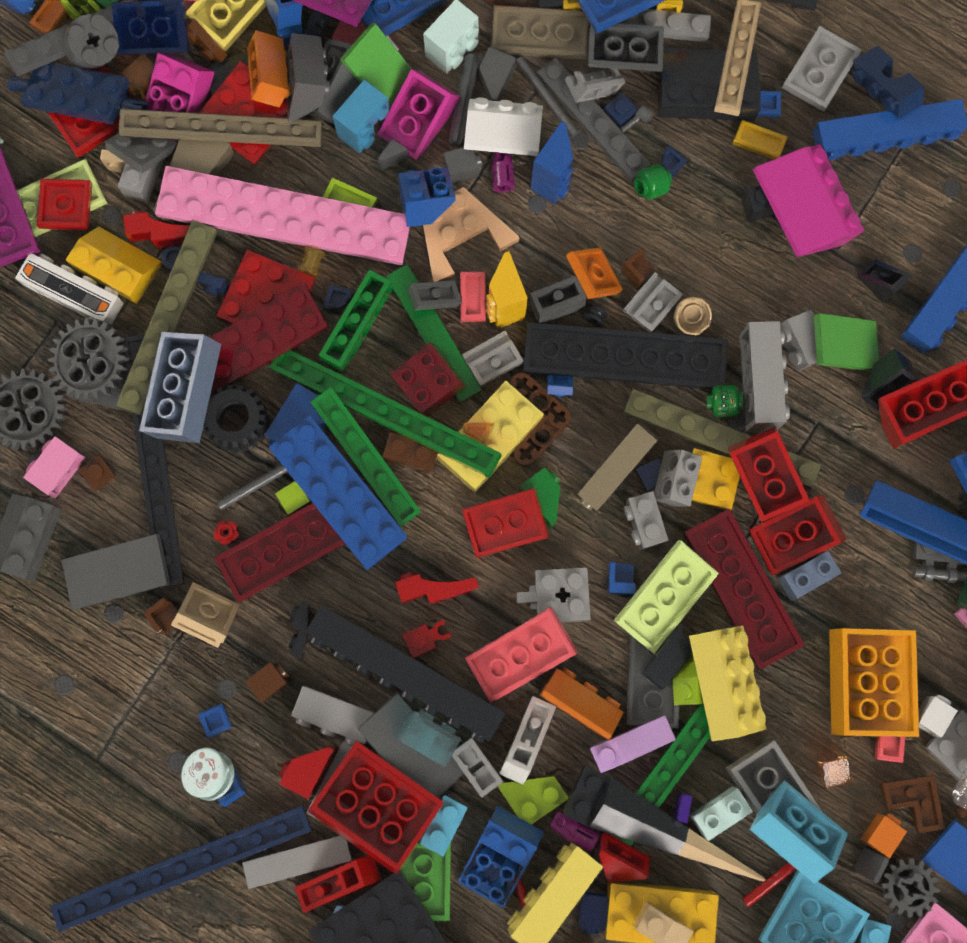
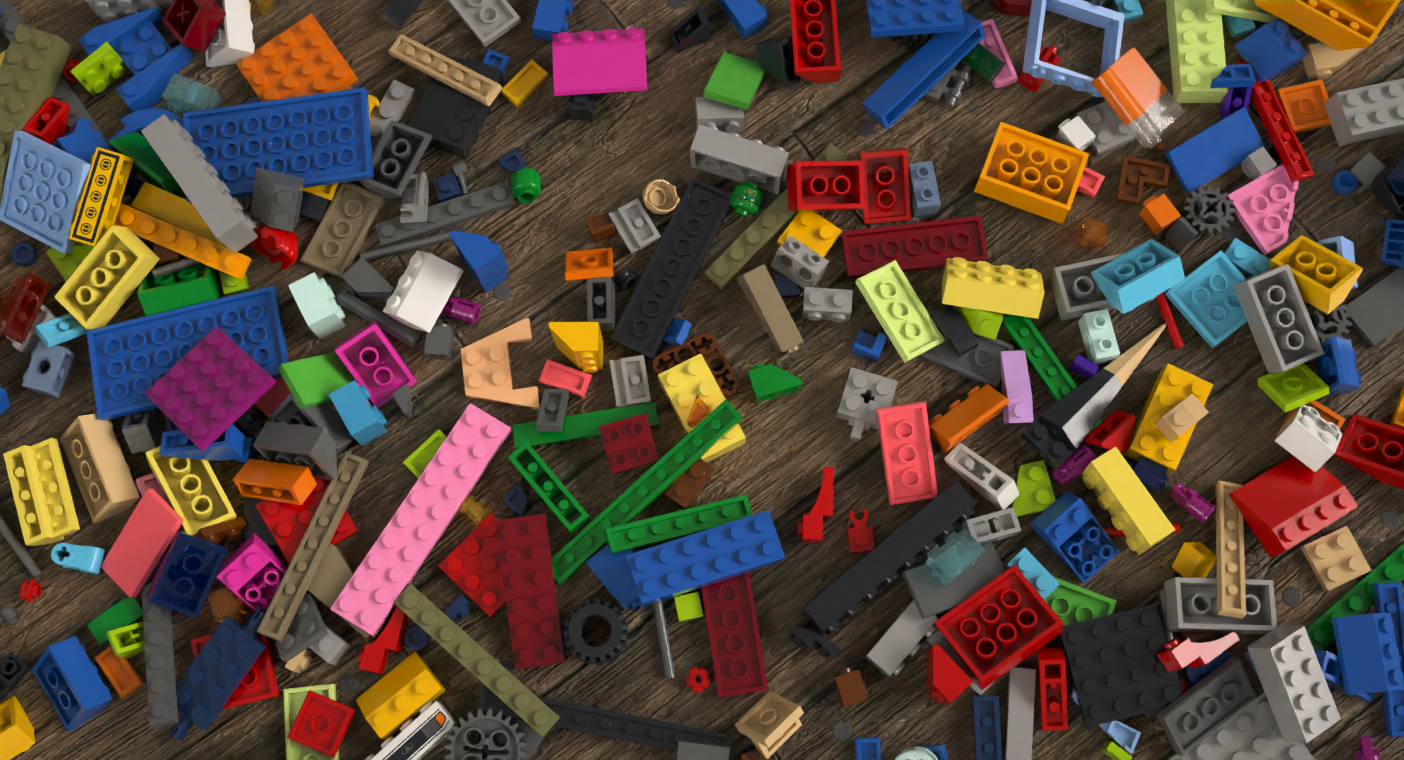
camera: 65 degrees left, 5 degrees down
dark grey brick [63,14,119,70] -> none
sand blue brick [139,332,221,443] -> none
blue slope [398,167,456,227] -> none
red tile [462,488,550,558] -> none

